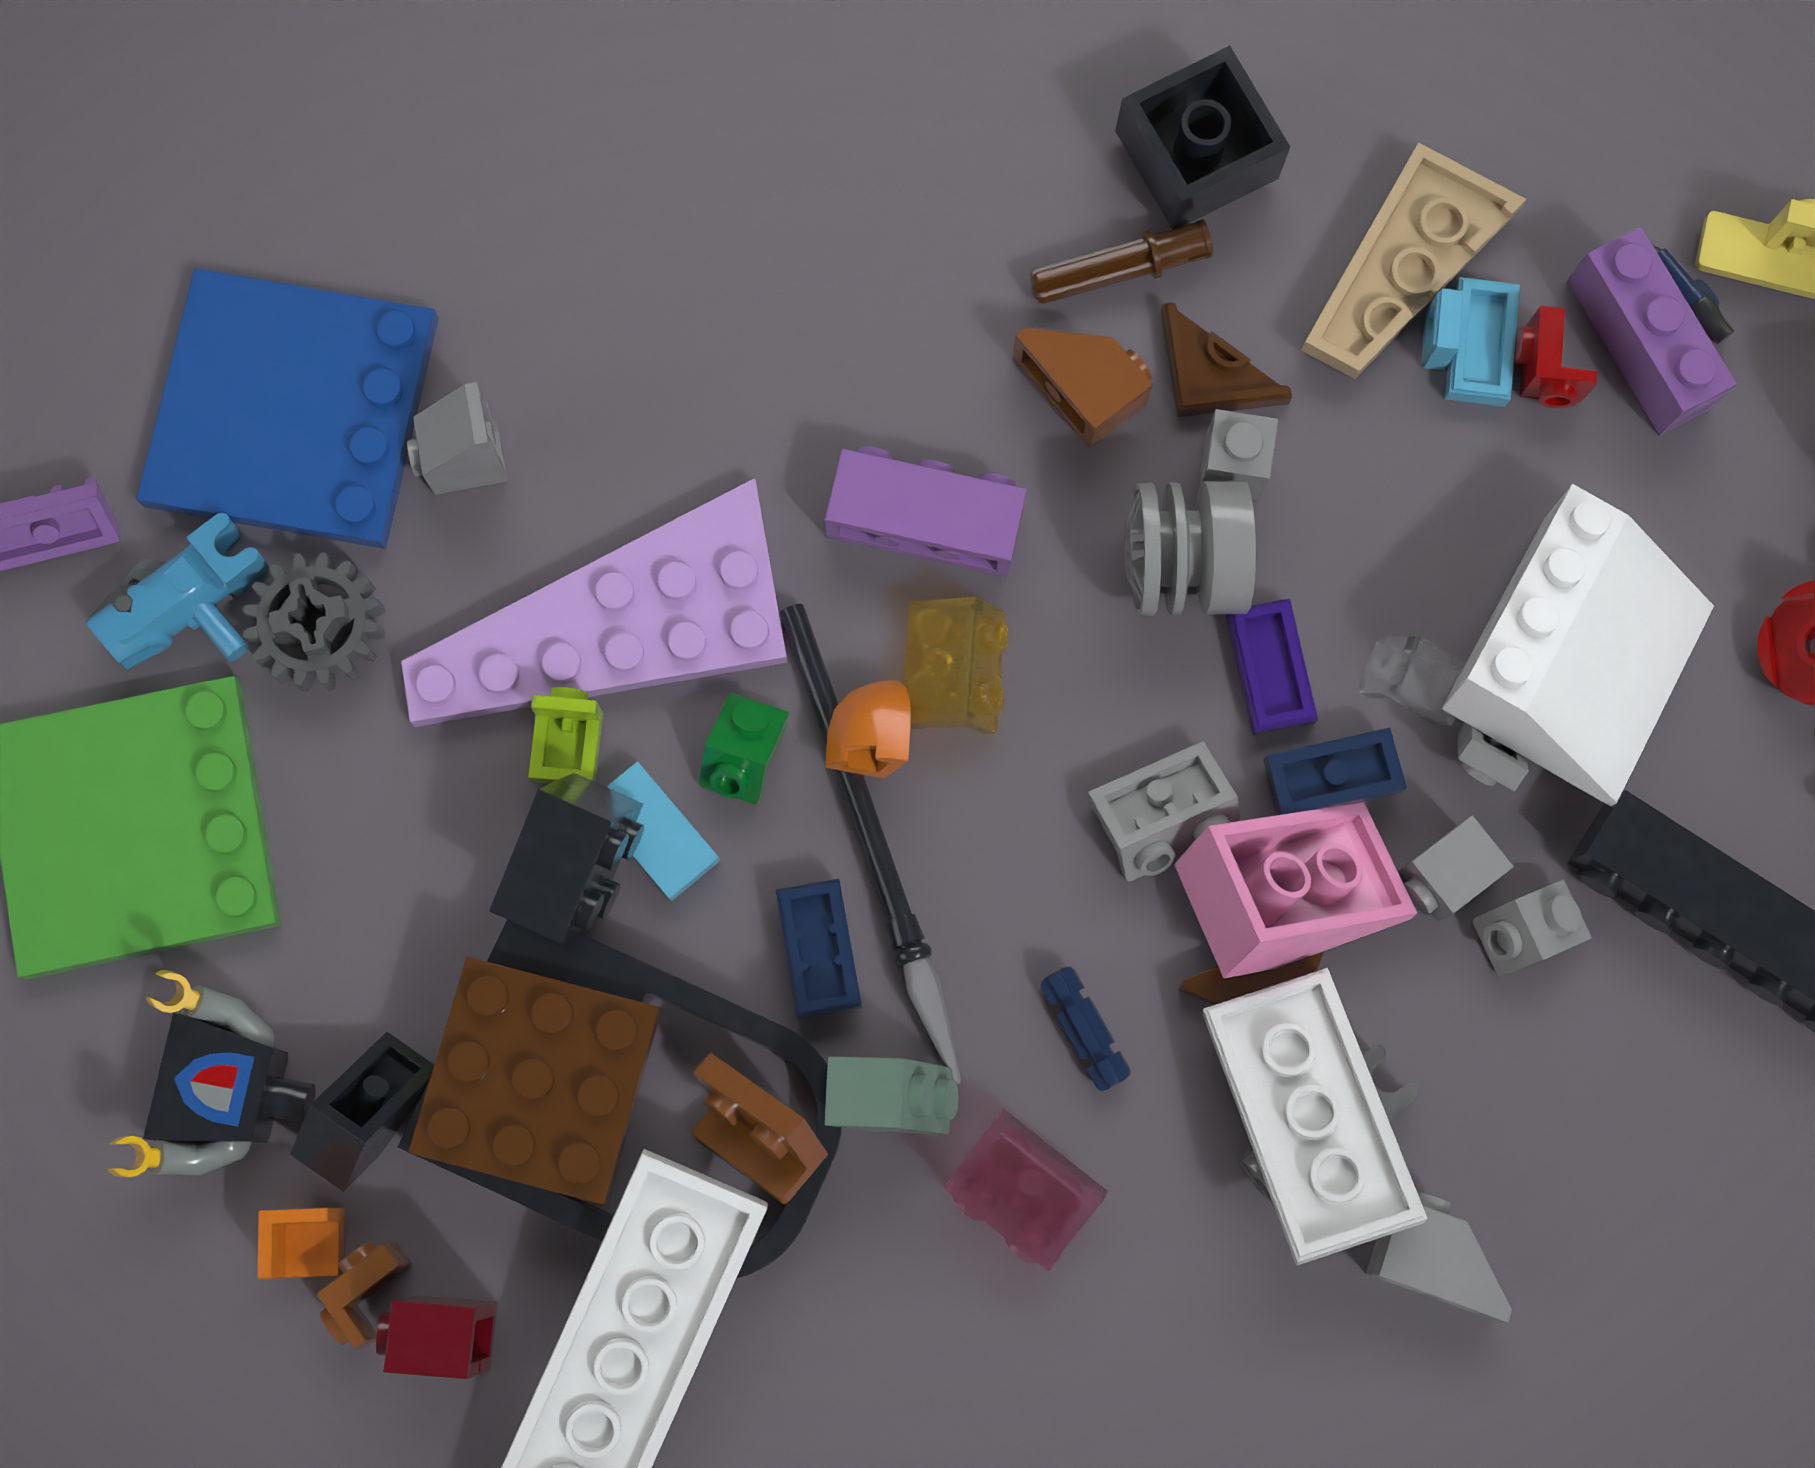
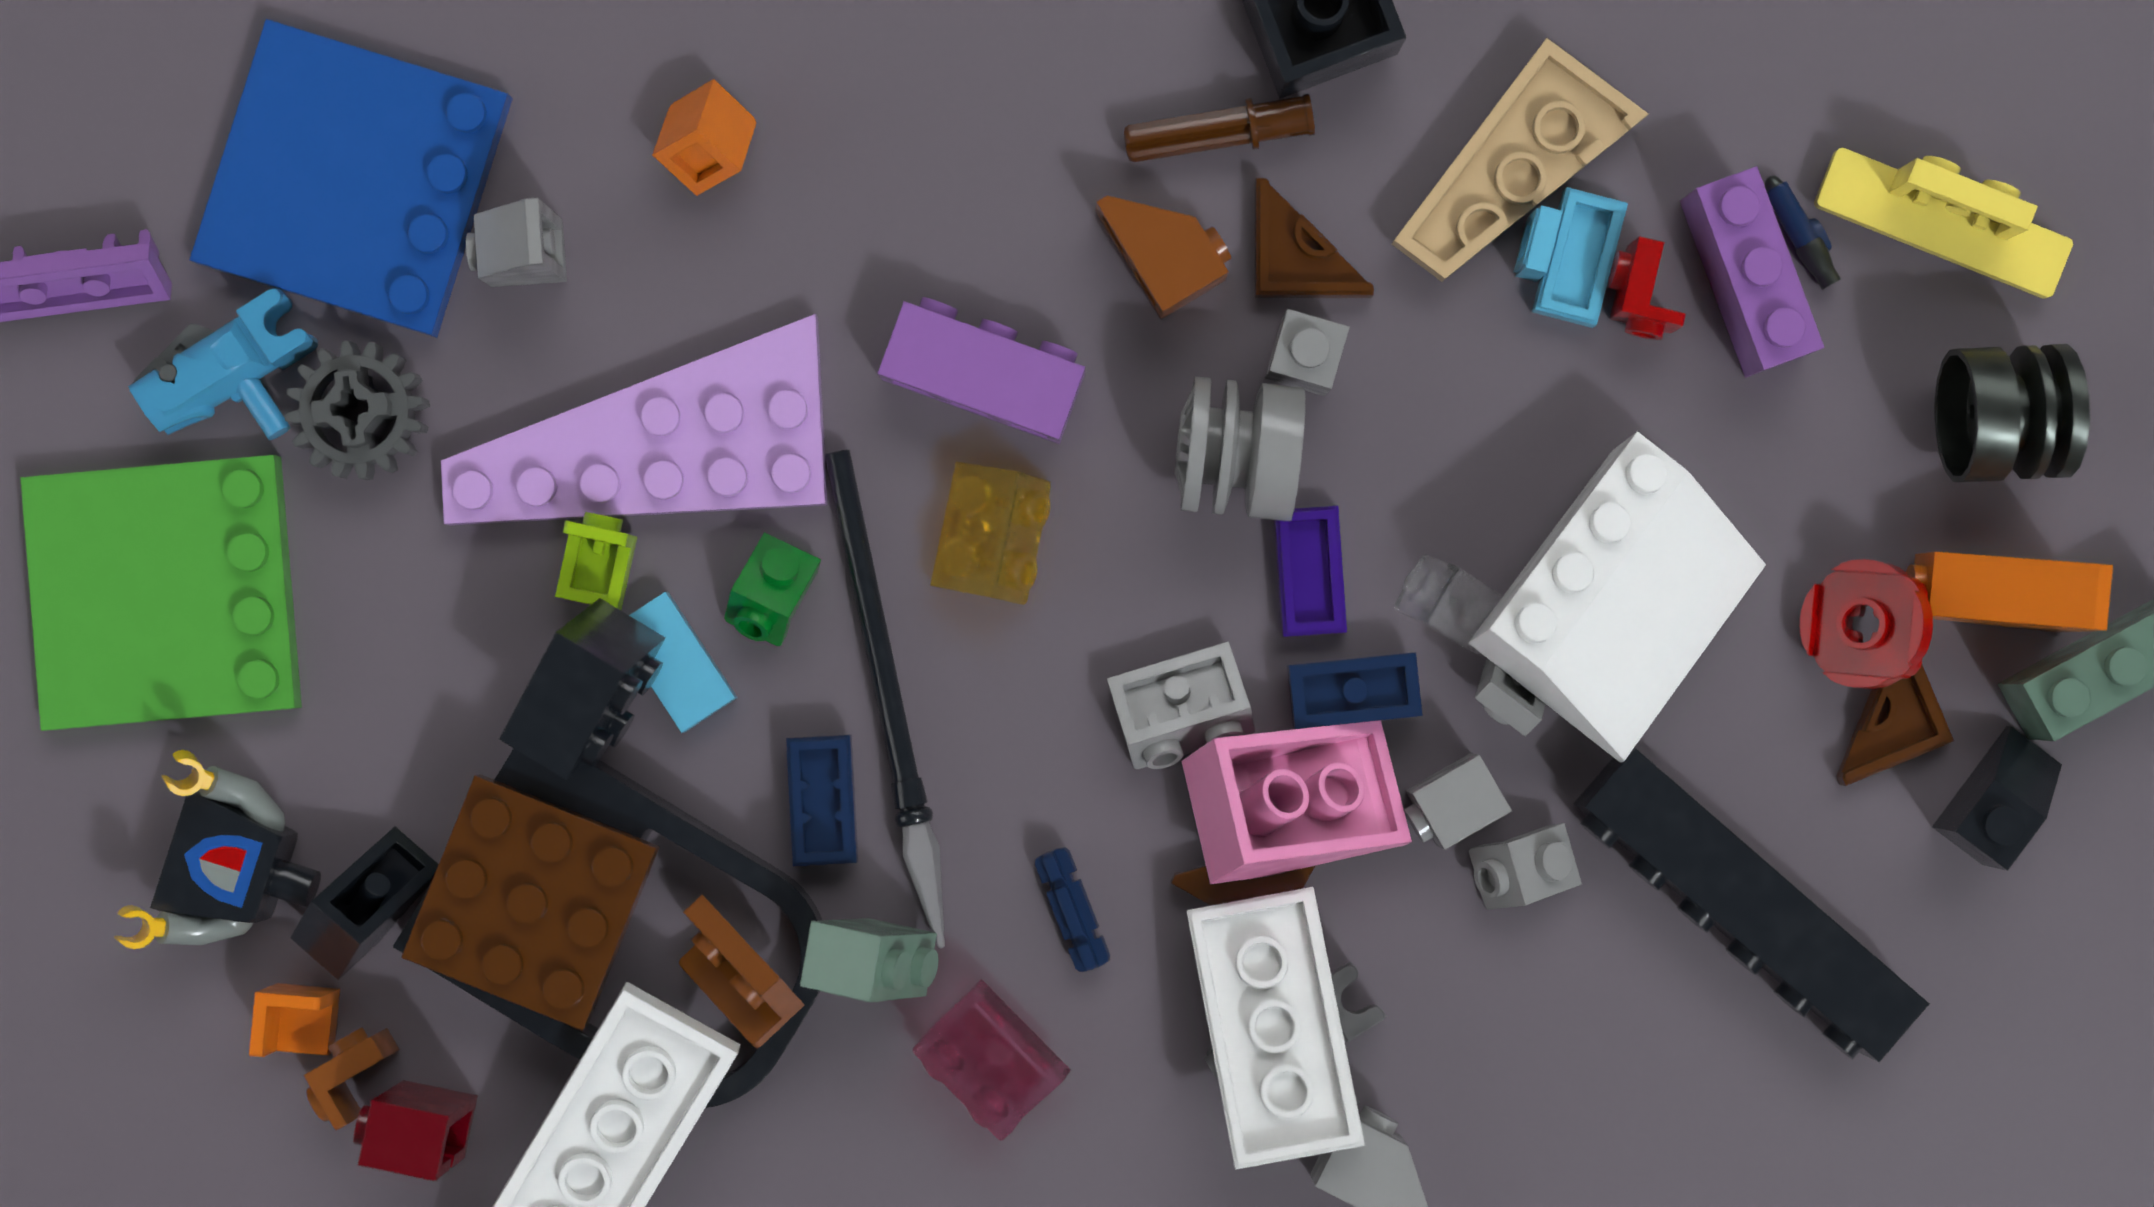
camera: 10 degrees right, 10 degrees up
orange brick [825,680,911,779] -> none
none -> orange panel [652,79,756,196]

